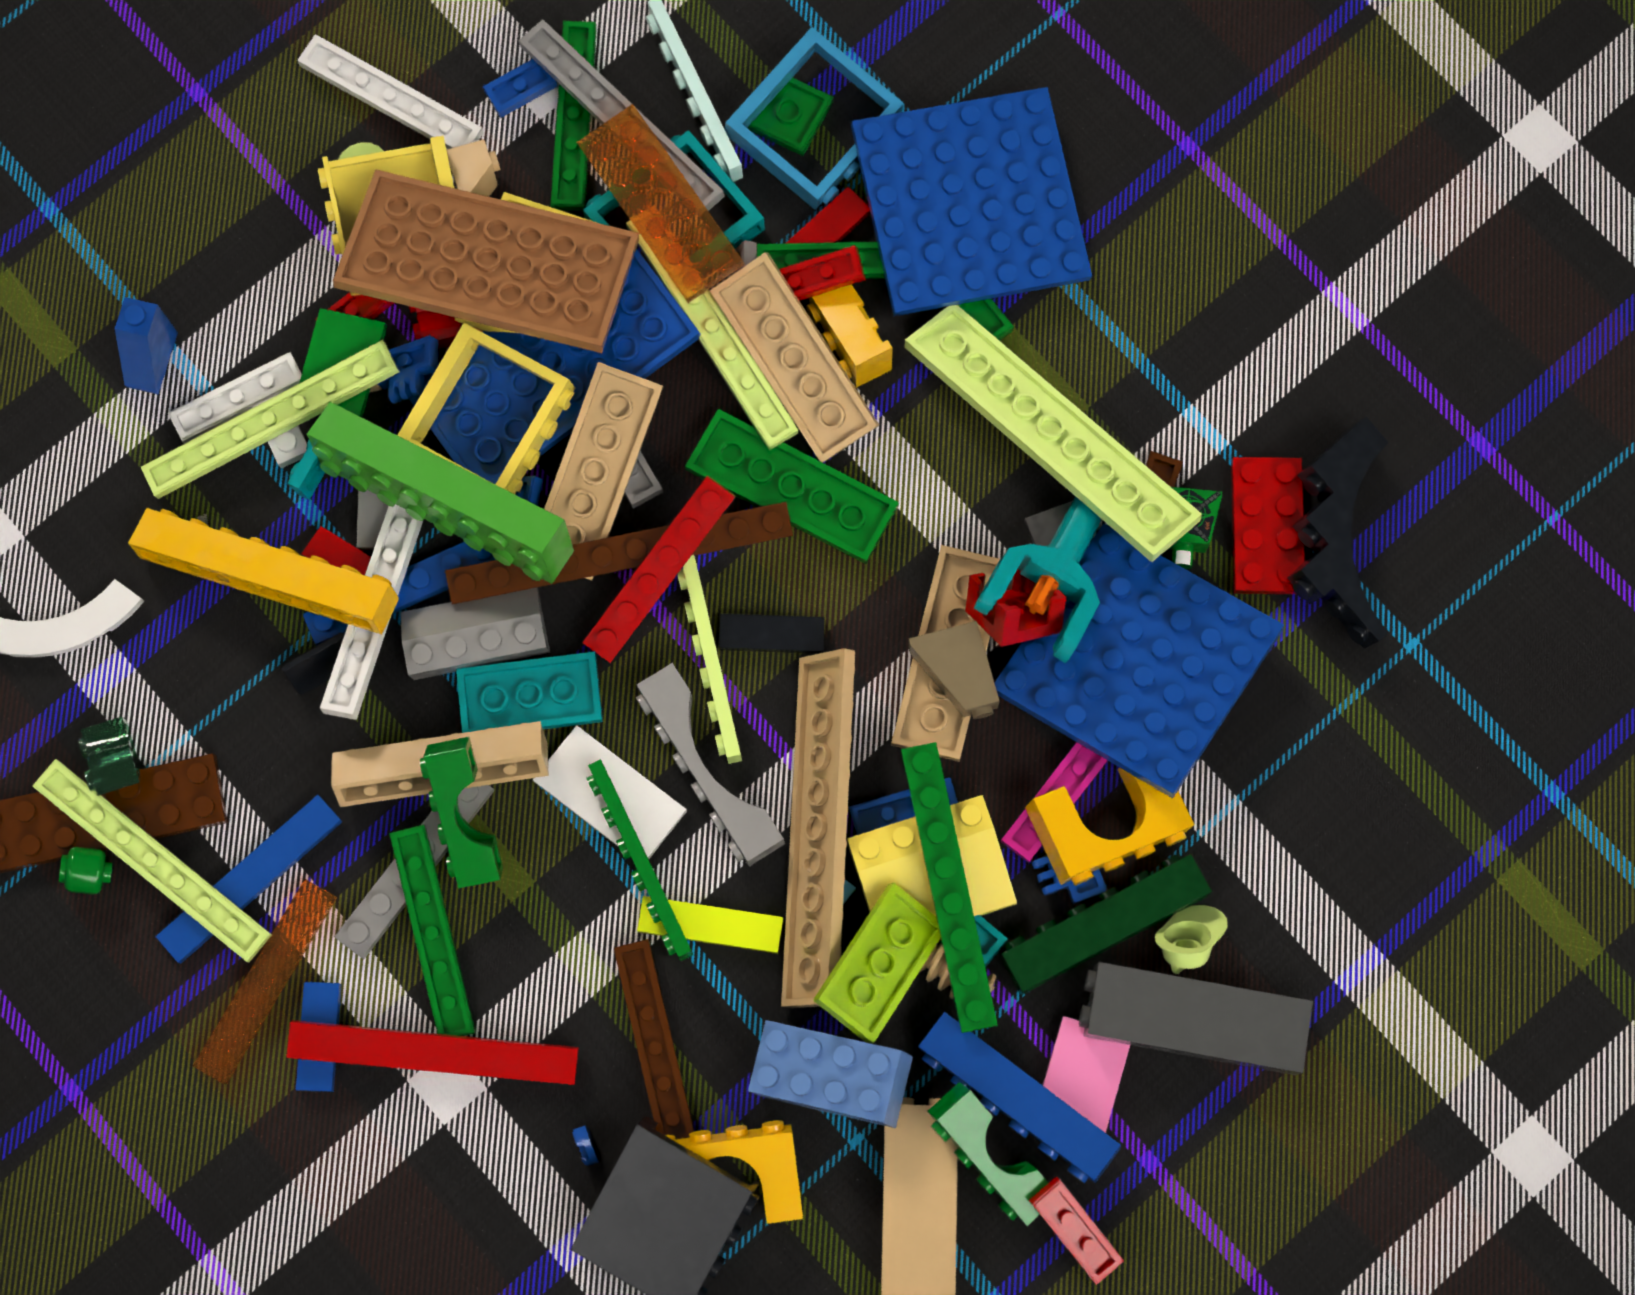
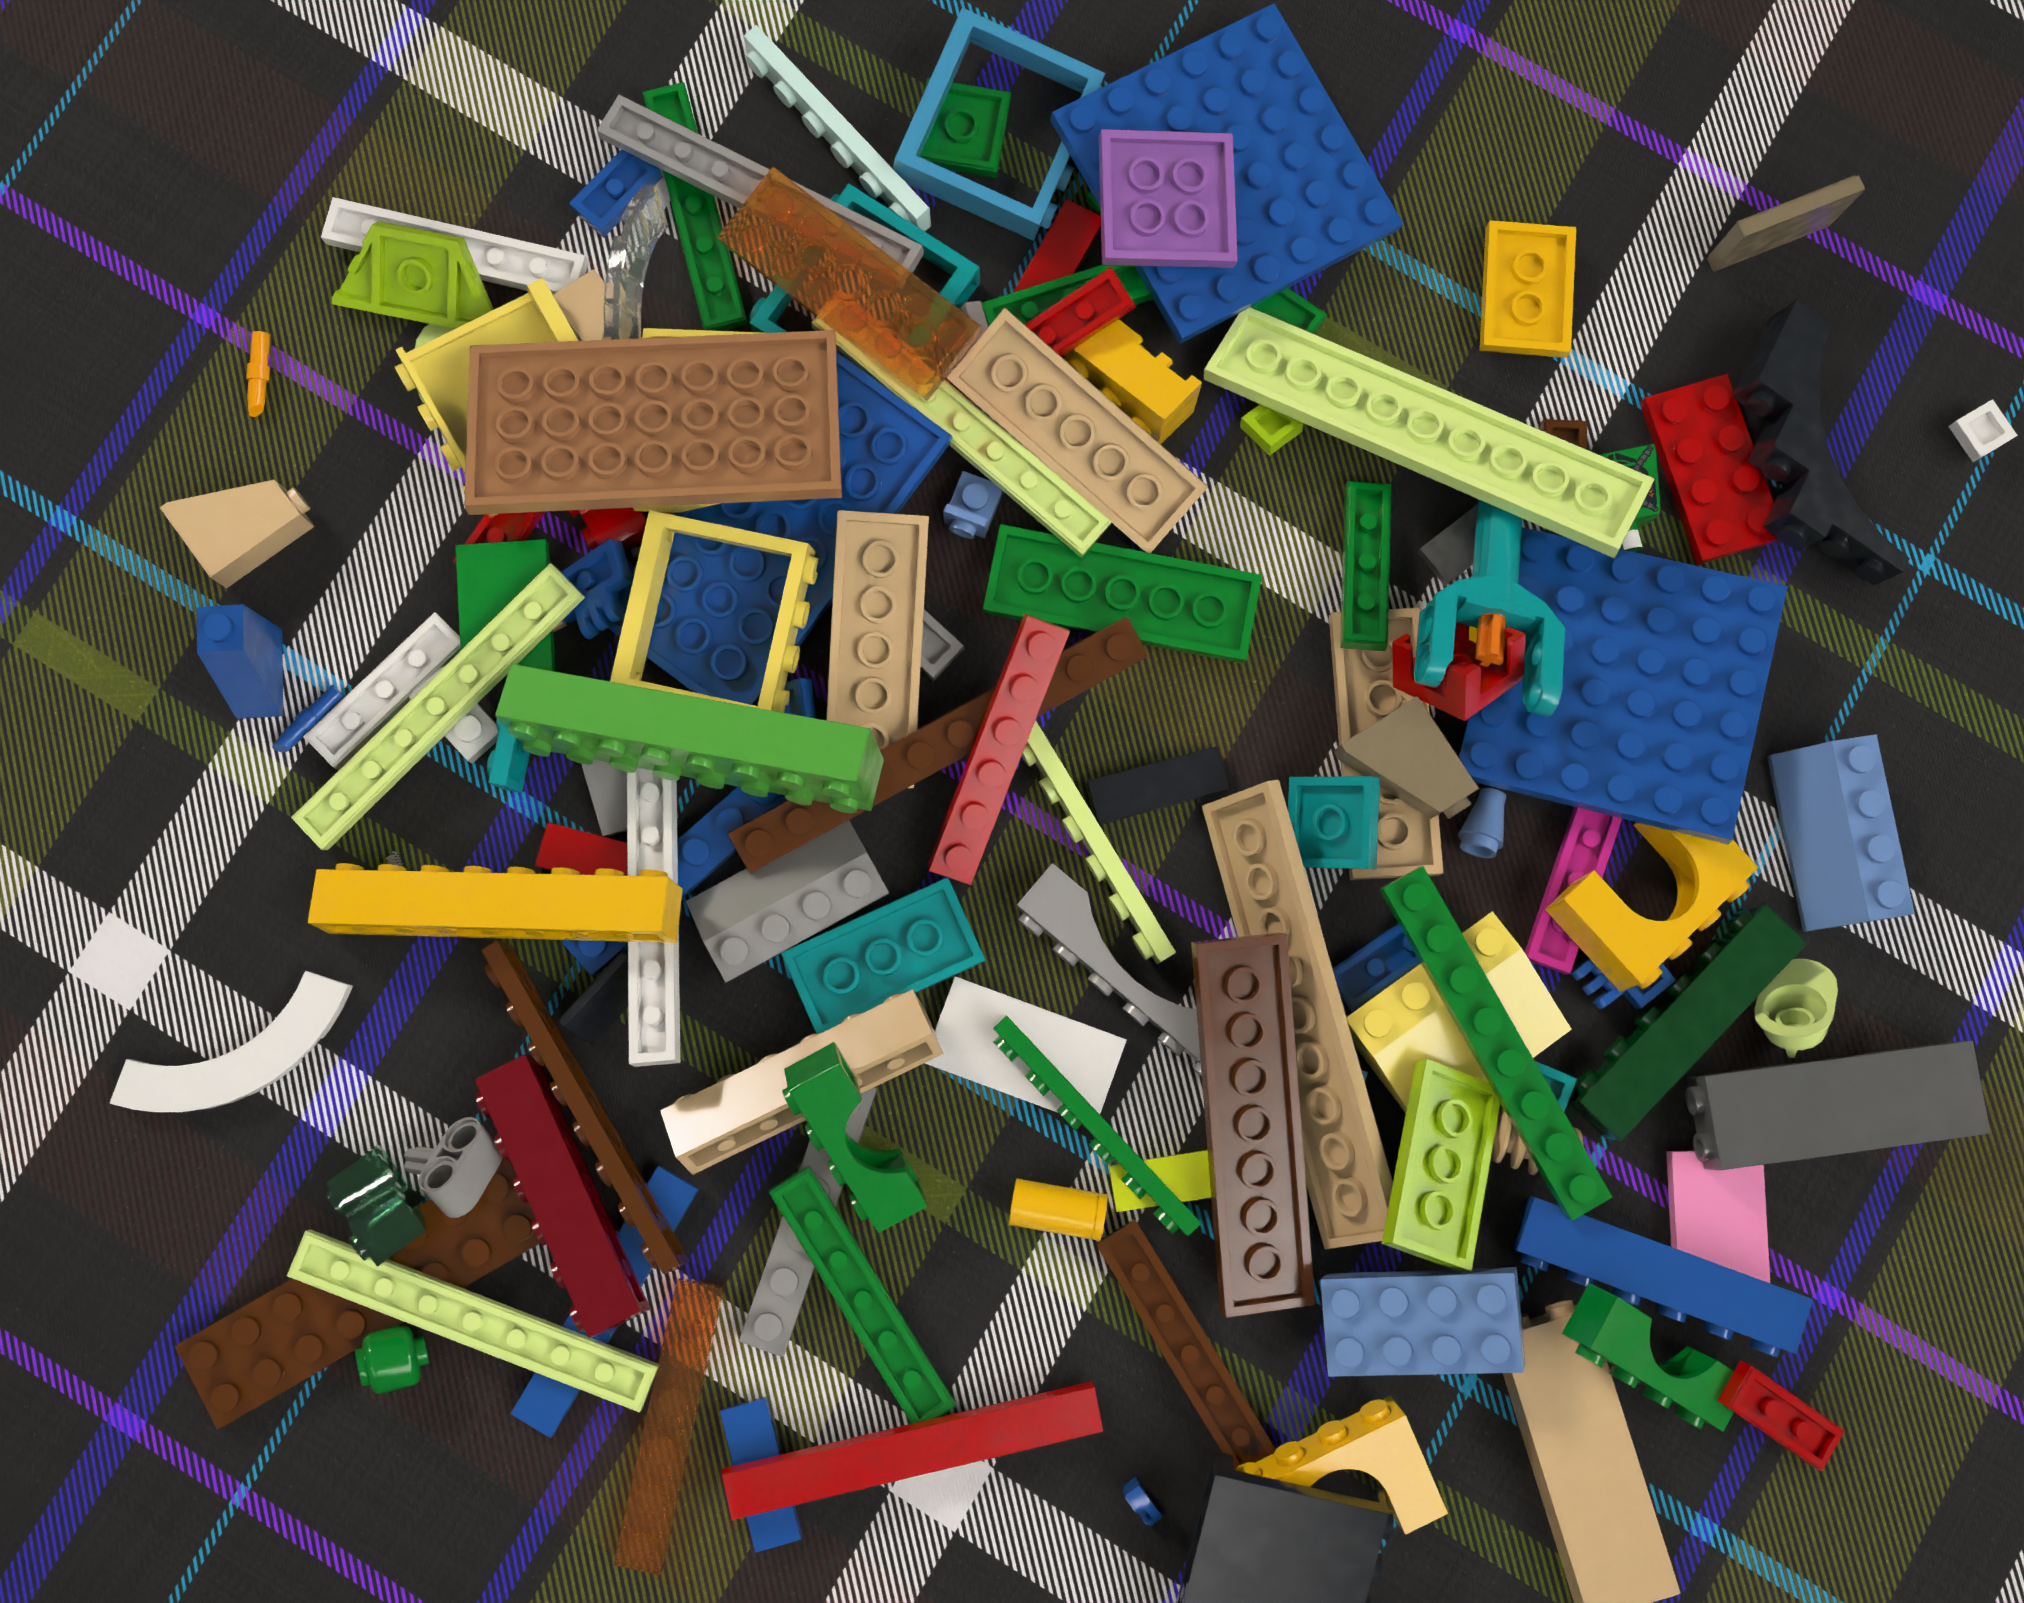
camera: 25 degrees left, 5 degrees up
none -> tan slope [160,480,315,588]
none -> light orange piece [246,331,270,417]
none -> blue piece [272,685,345,752]
none -> lime wing [332,221,494,329]
none -> light grey beam [404,1117,503,1218]
none -> dark red brick [475,1054,651,1338]
none -> reddish brown plate [481,940,690,1274]
none -> clear tile [604,185,668,340]
none -> medium blue bracket [943,471,1003,539]
none -> yellow pin [1008,1178,1108,1241]
none -> medium lavender plate [1099,129,1238,268]
none -> reddish brown plate [1191,932,1315,1318]
none -> lime plate [1240,404,1304,456]
none -> teal plate [1288,776,1380,870]
none -> green tile [1340,481,1391,652]
none -> medium blue cone [1458,788,1507,858]
none -> yellow plate [1480,220,1576,358]
none -> dark tan tile [1707,175,1865,272]
none -> medium blue slope [1767,734,1915,932]
none -> white plate [1948,399,2018,462]

